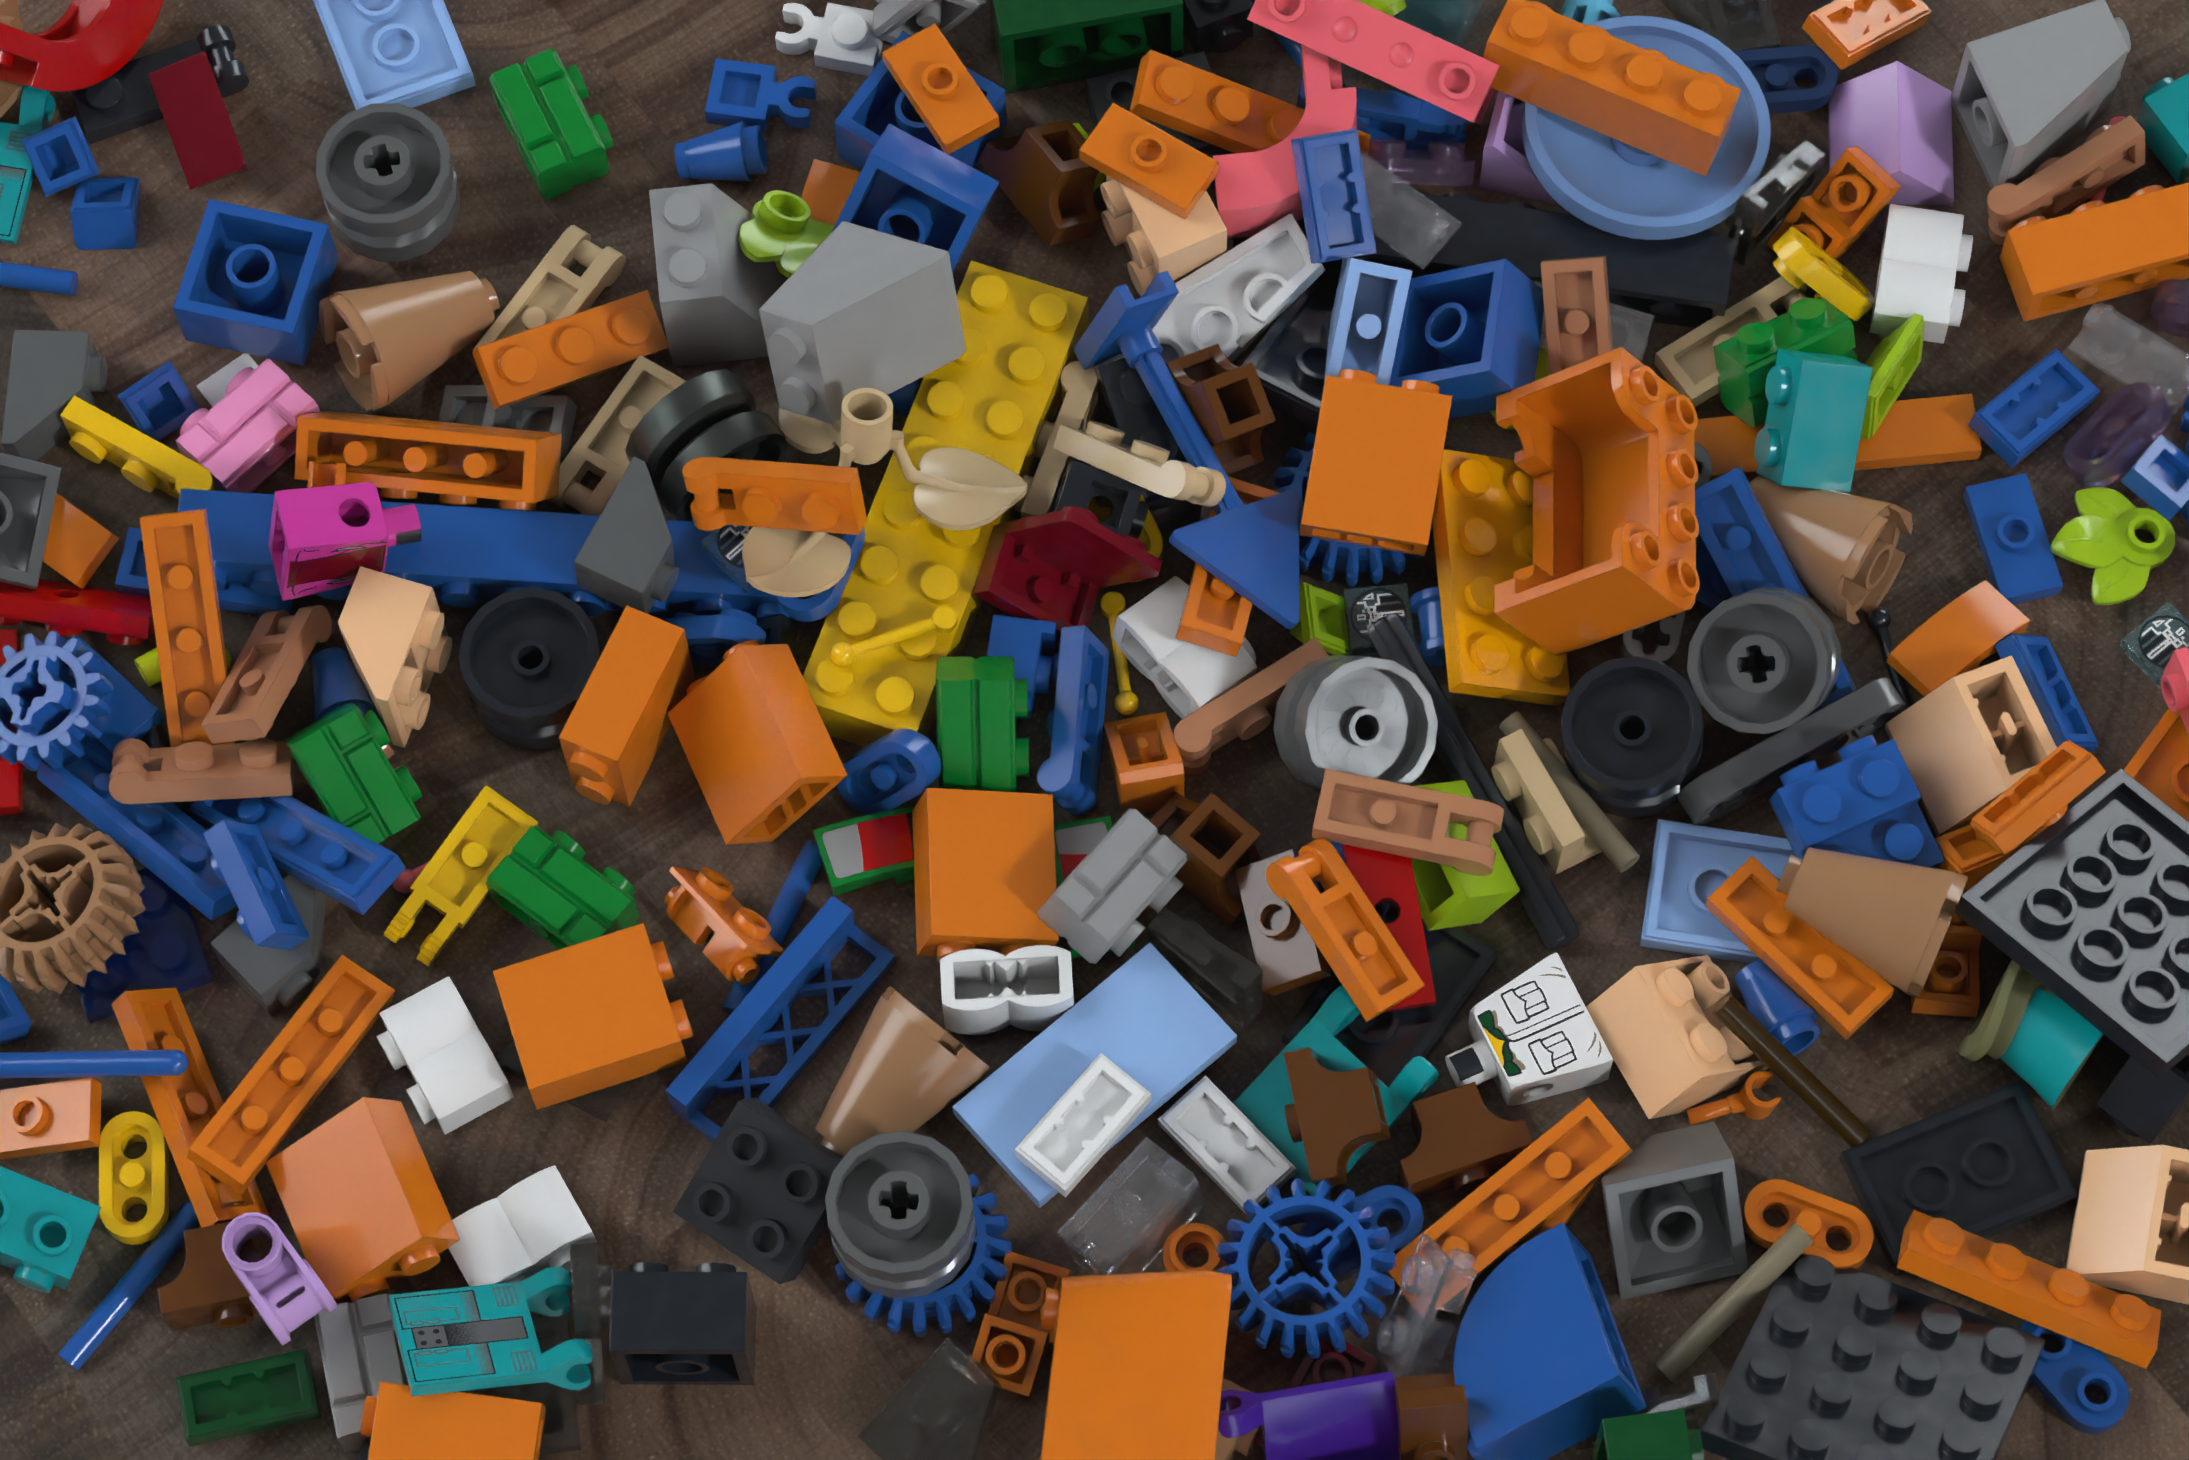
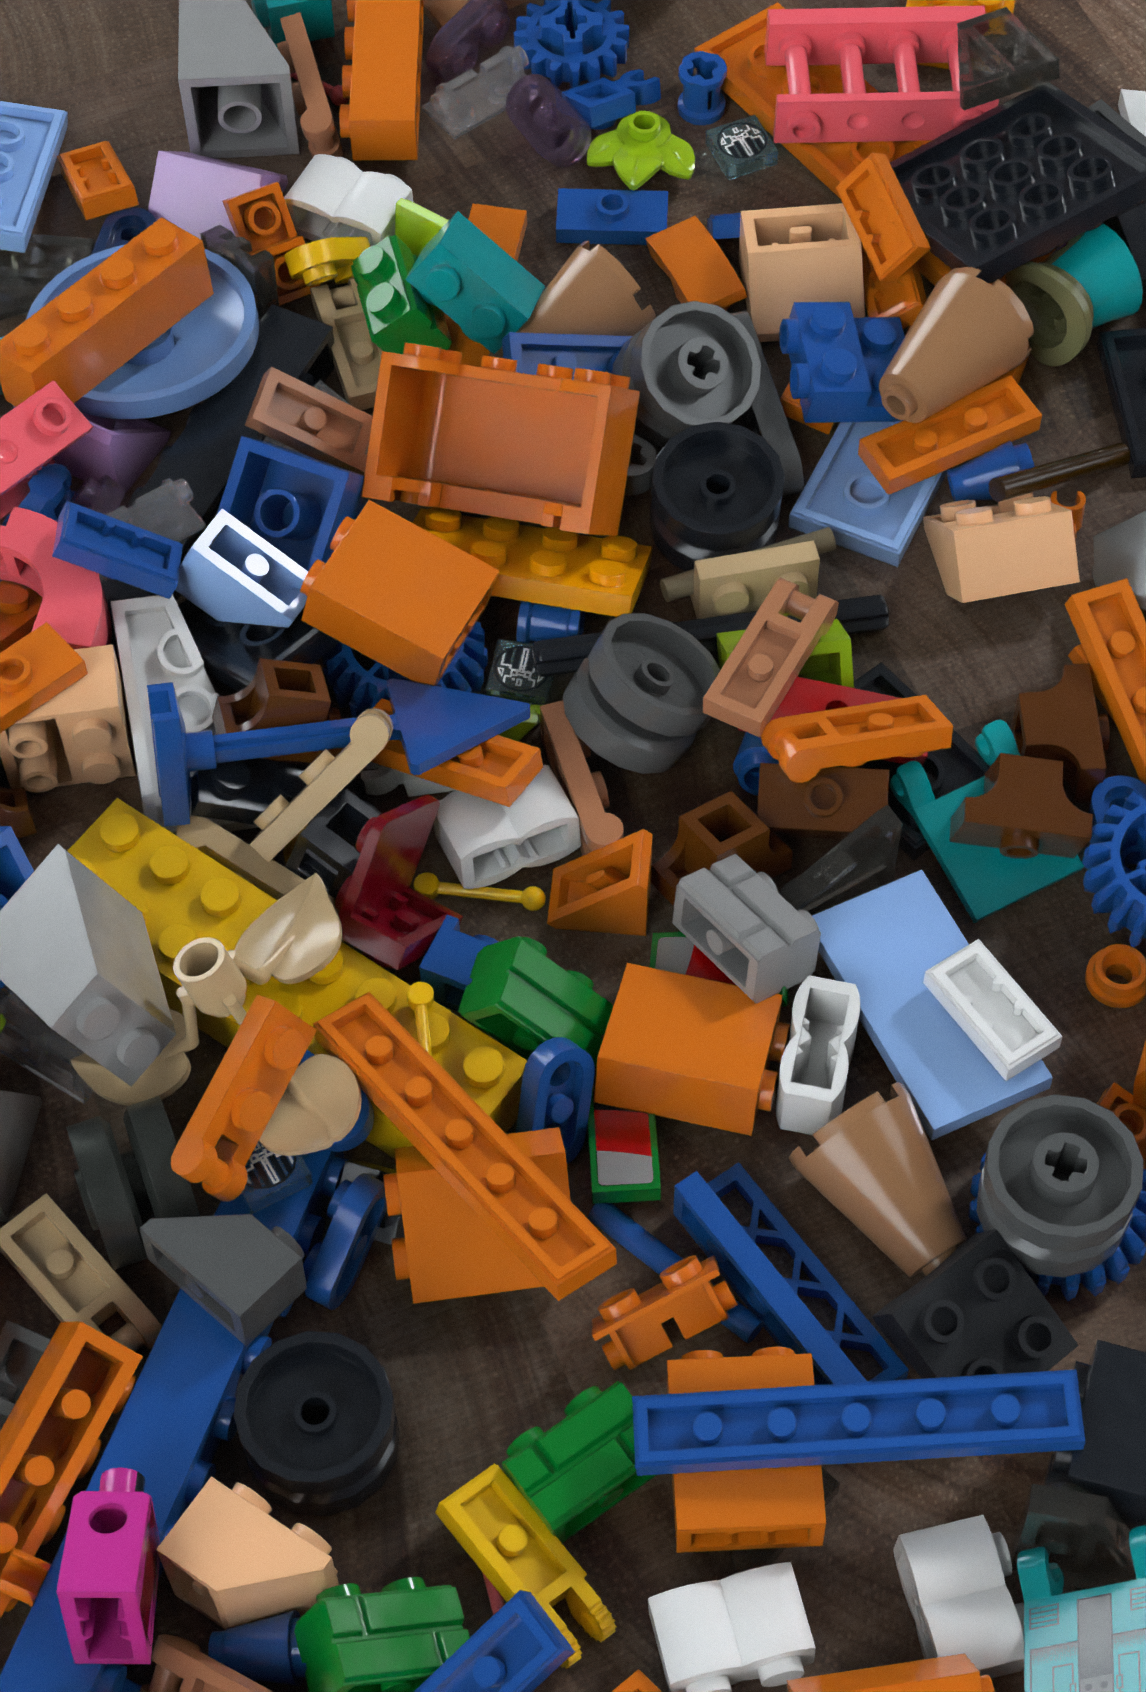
camera: 75 degrees left, 10 degrees down
orange brick [559,605,695,807] -> none
blue plate [1037,625,1110,816] -> none
clear hinge [1057,1137,1206,1275] -> none
white plate [1158,1075,1296,1214] -> none
white torso [1445,952,1613,1106] -> none
blue plate [1968,348,2100,468] -> none
none -> orange tile [313,992,617,1301]
none -> blue tile [632,1369,1085,1476]

